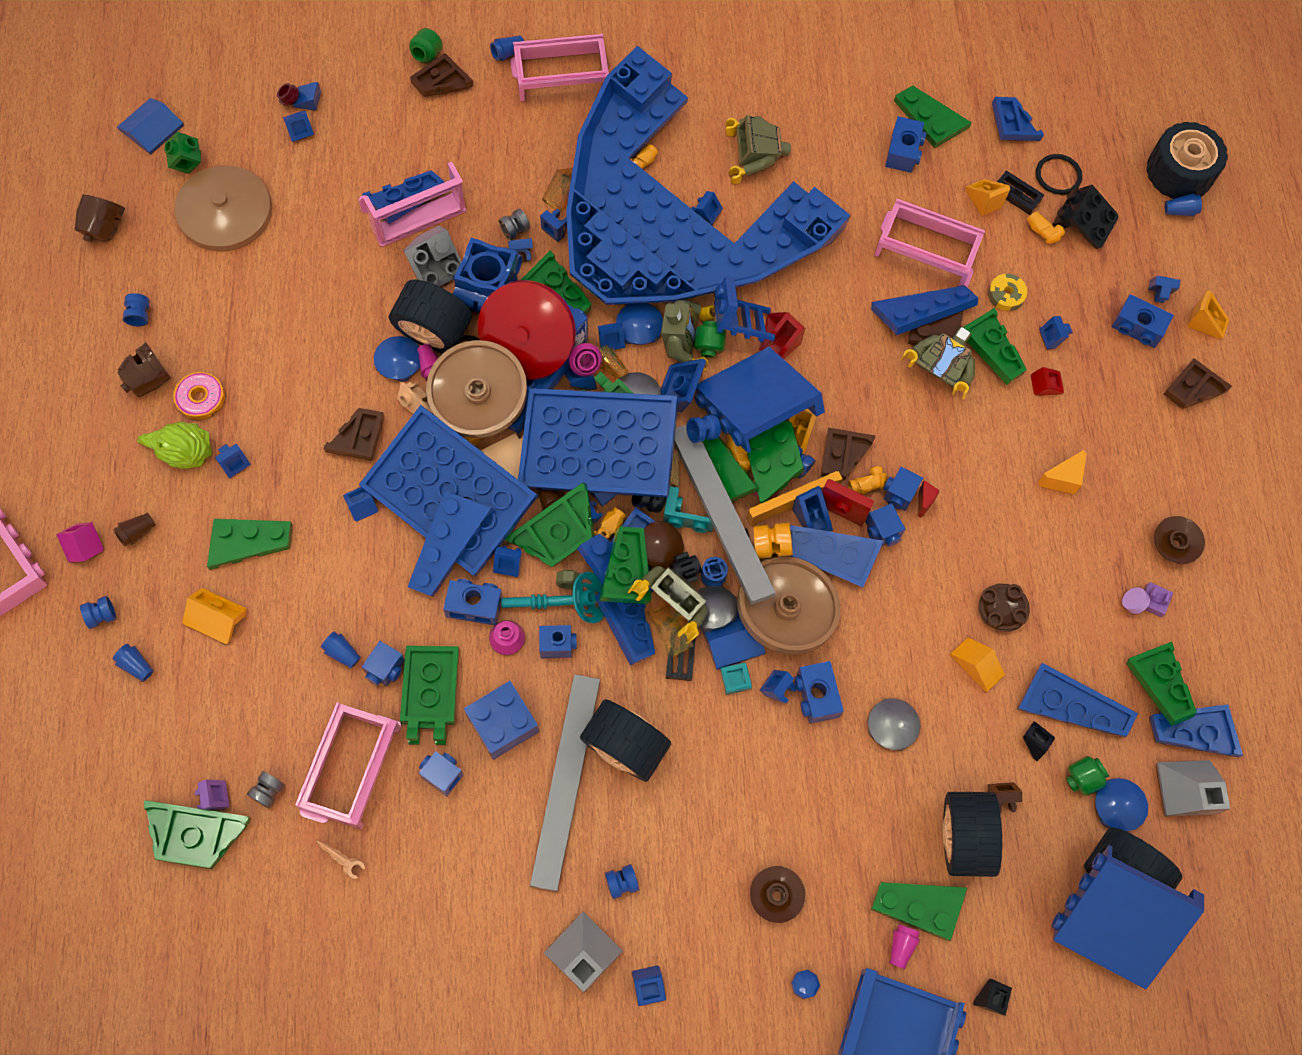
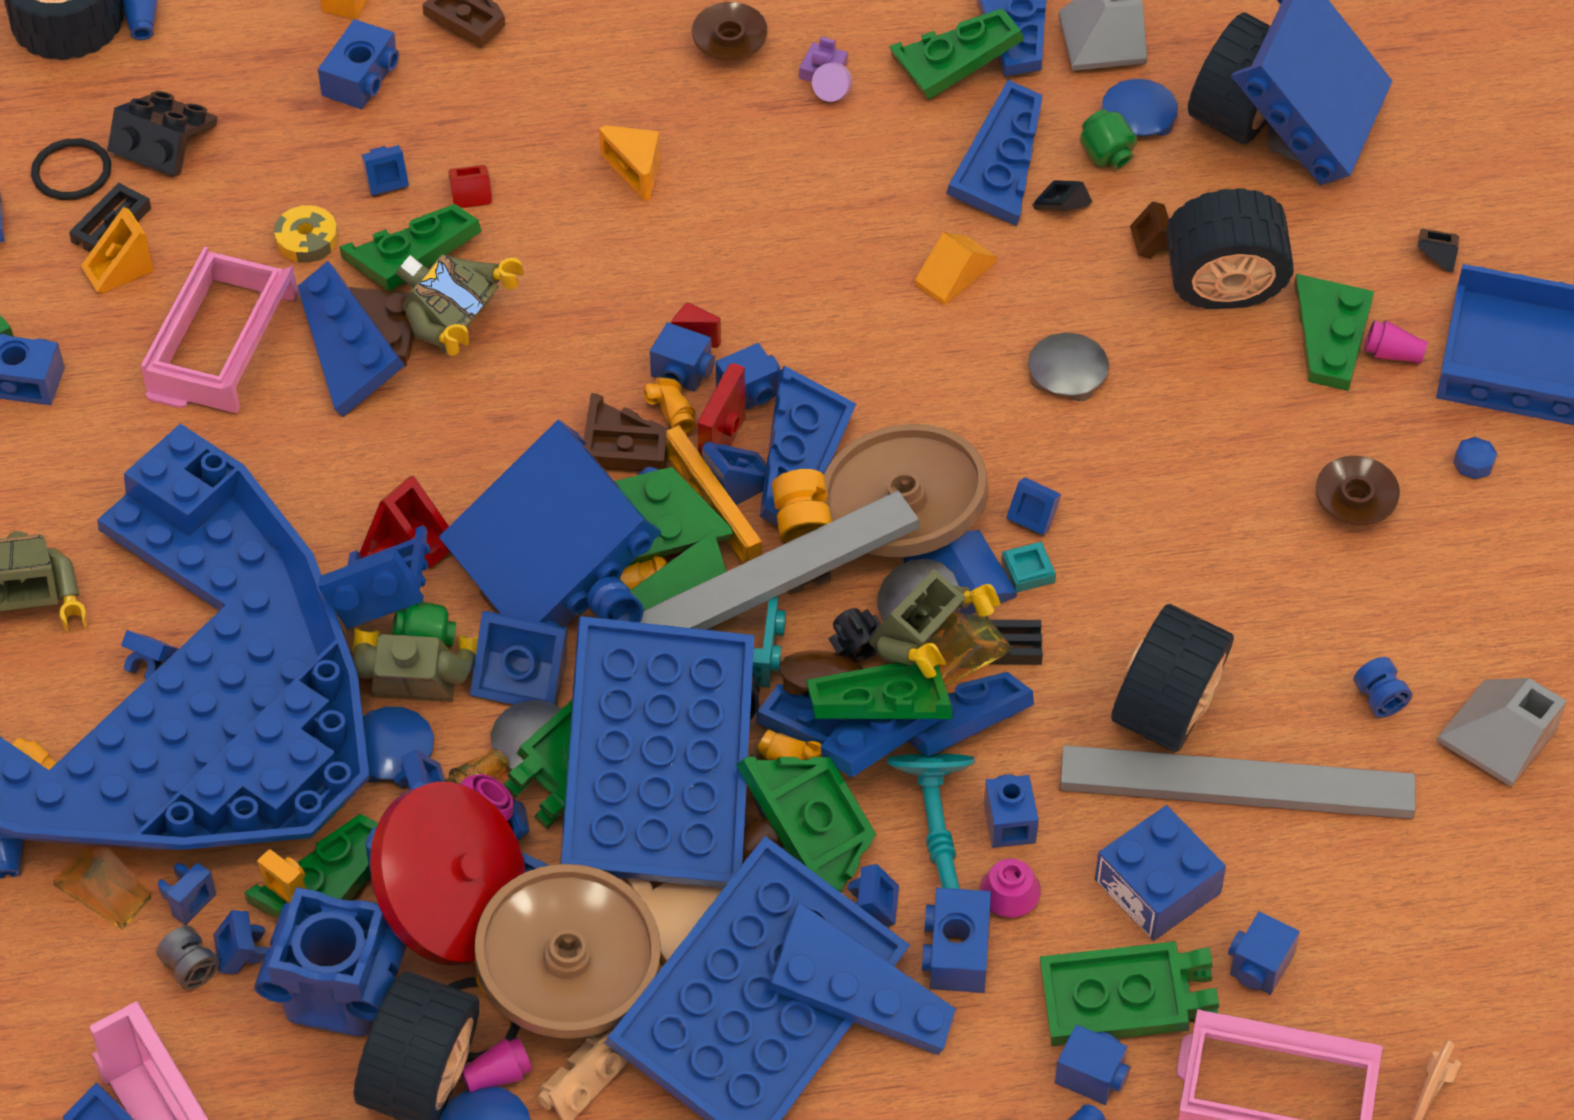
camera: 90 degrees left, 15 degrees down
light grey slope [403,226,462,287] -> none
olive tile [556,570,580,590] -> none
blue slope [632,965,666,1006] -> none
blue wheel [701,557,728,587] -> none
blue brick [794,661,844,724] -> none
reddish brown dish [979,584,1030,632] -> none
light orange arm [1027,211,1065,244] -> none
blue tile [1148,275,1181,303] -> none
none -> light orange plate [257,849,306,903]

